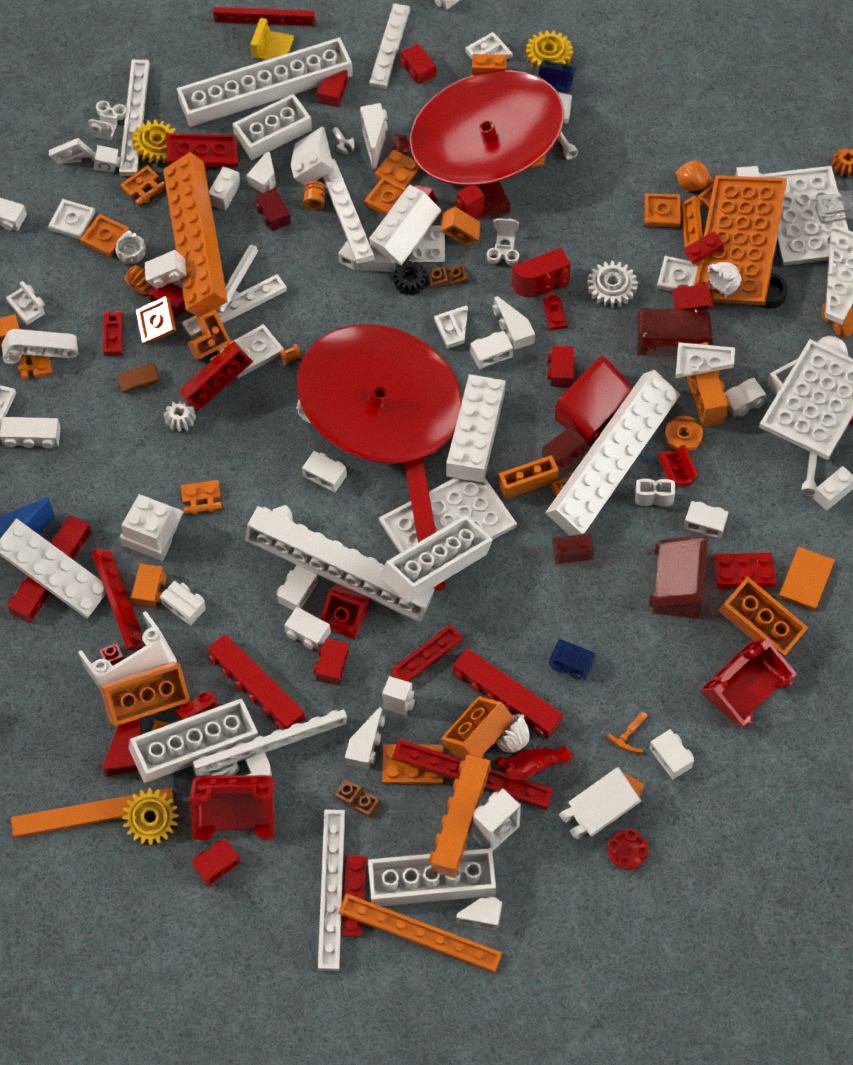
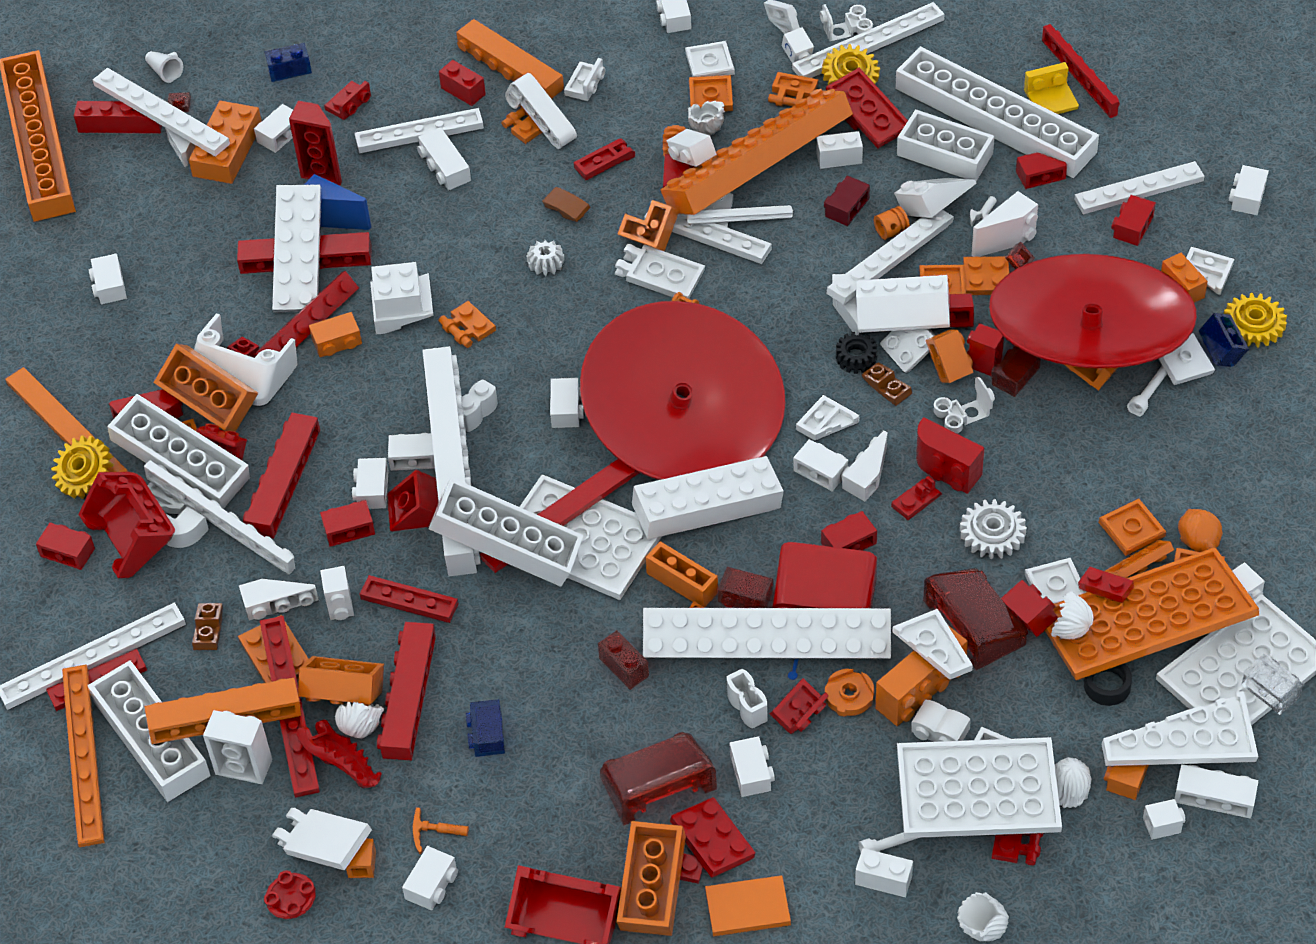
camera: 60 degrees right, 10 degrees down
plate [136,296,176,344] -> none
white brick [160,581,206,626] -> none
red slope [179,341,253,411] -> none
white slope [247,151,276,193] -> none
white slope [456,897,502,931] -> none

